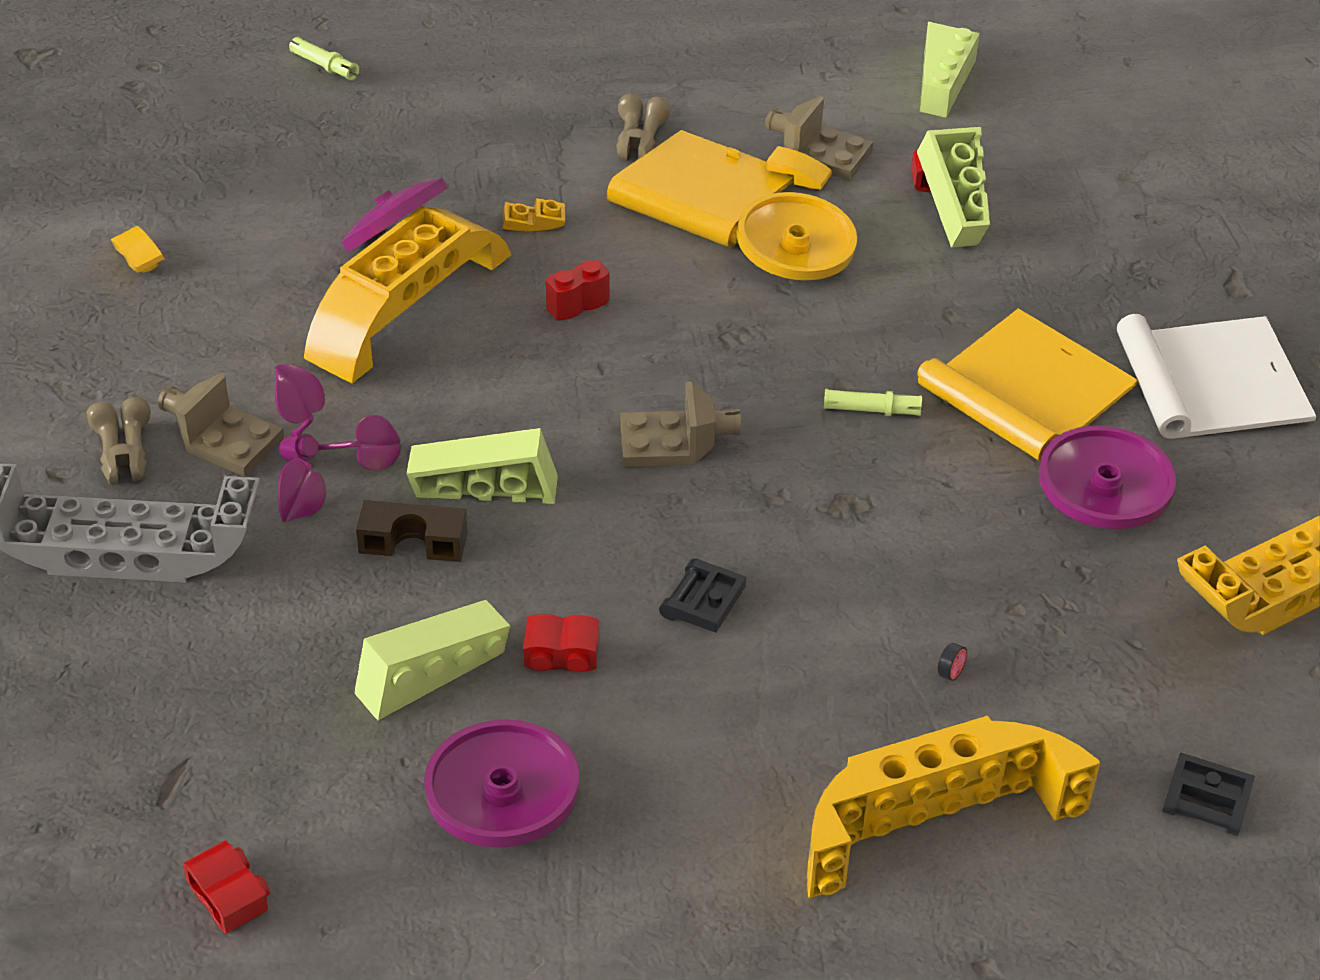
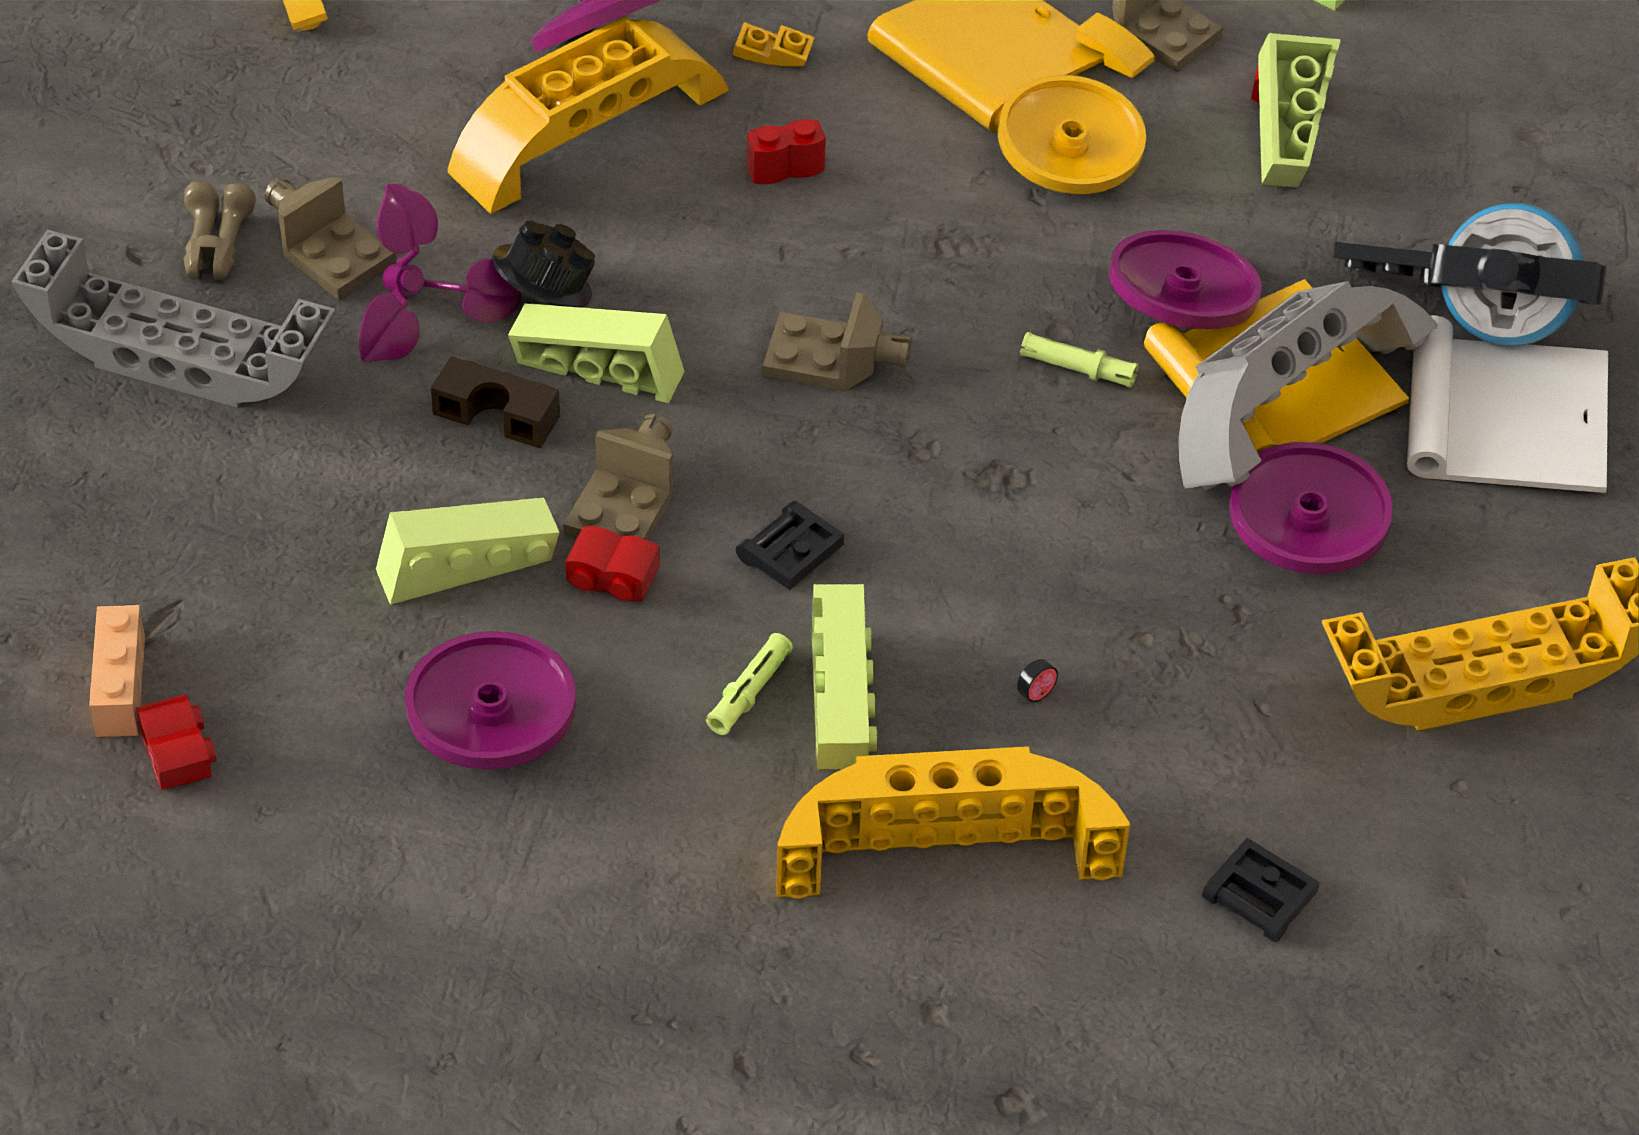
camera: 15 degrees right, 5 degrees up
none -> light nougat brick [89,605,145,737]
none -> black piece [492,221,595,308]
none -> dark tan plate [563,414,673,540]
none -> yellowish green pin [706,633,793,735]
none -> yellowish green wedge [811,584,877,769]
none -> magenta dish [1108,230,1262,329]
none -> light grey slope [1179,281,1438,490]
none -> piece [1334,203,1606,346]

